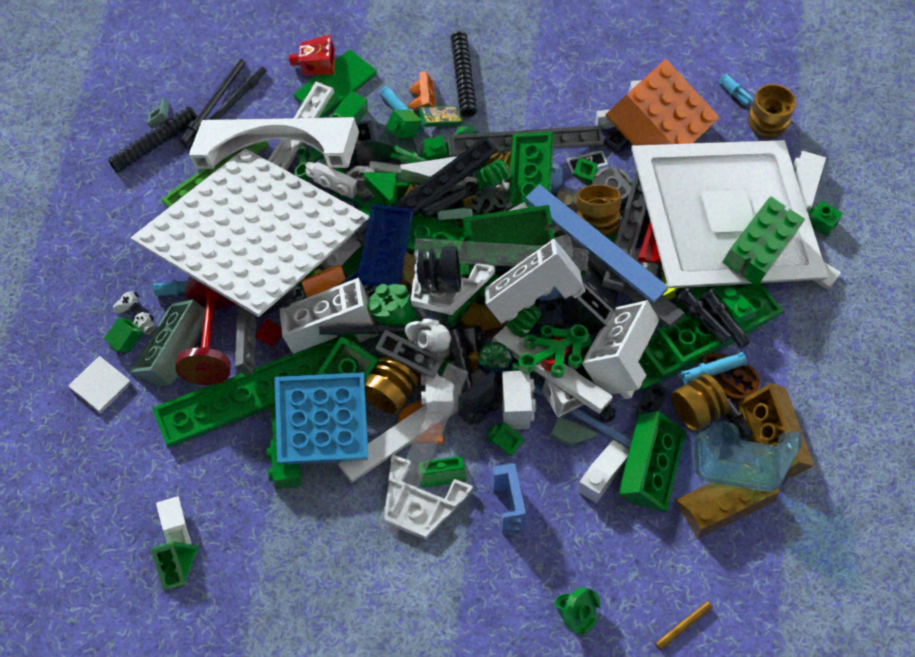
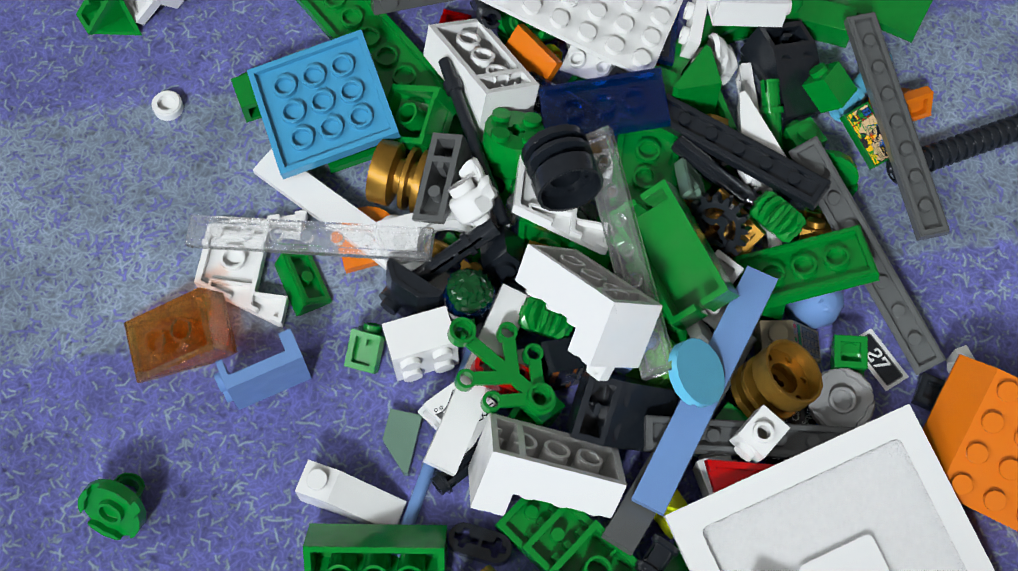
camera: 75 degrees right, 5 degrees up
none -> clear orange slope [124,287,238,383]
none -> white tile [152,90,184,121]
none -> medium azure tile [668,338,725,408]
none -> white brick [729,404,790,463]
none -> dark grey tile [844,12,950,241]

